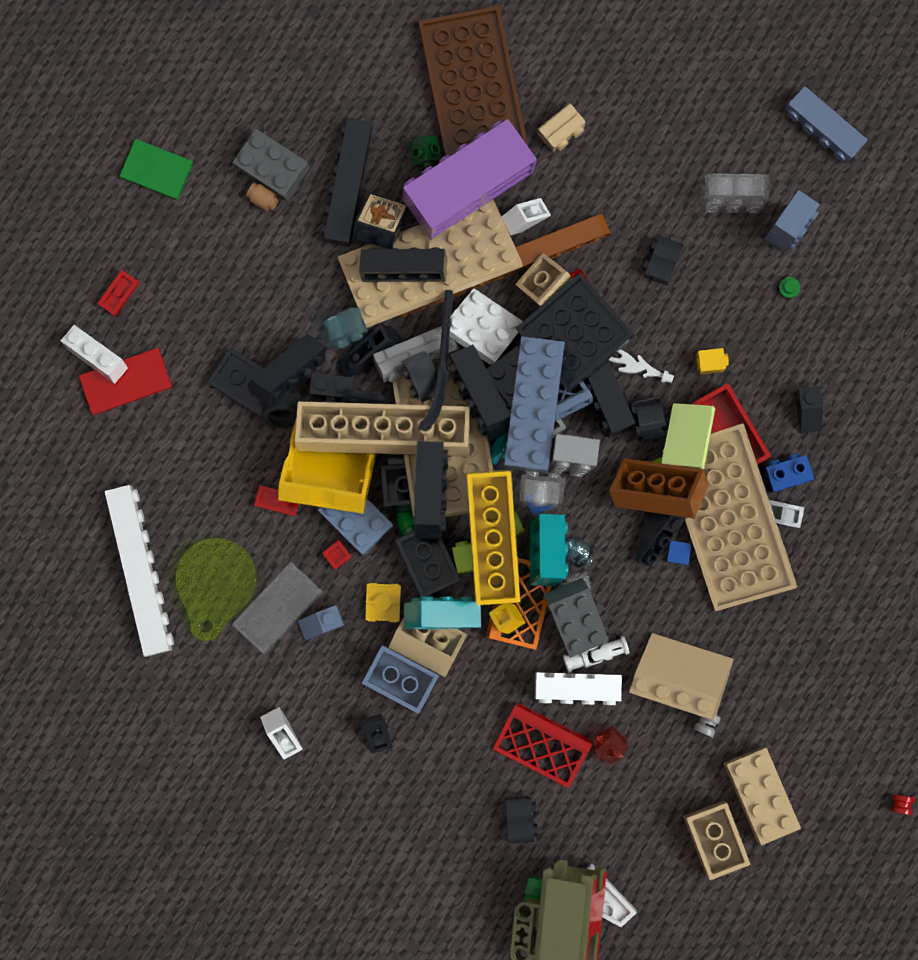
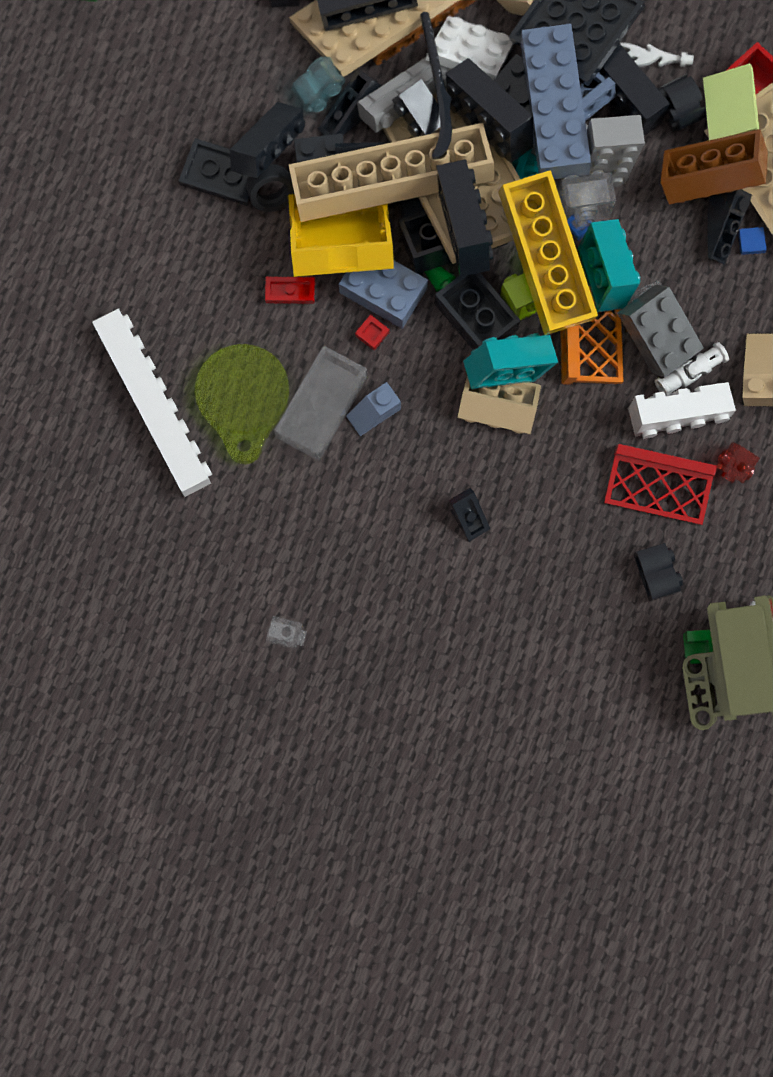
camera: 15 degrees left, 5 degrees down
white brick [61,325,128,384] -> none
red tile [79,348,173,416] -> none
red plate [97,270,140,317] -> none
white slope [260,707,303,759] -> none
sand blue brick [362,645,439,714] -> none
yellow piece [365,583,401,622] -> none
yellow panel [489,603,526,634] -> none
clear light blue head [565,537,593,568] -> none
yellow brick [696,348,729,375] -> none
none -> clear brick [266,616,307,651]

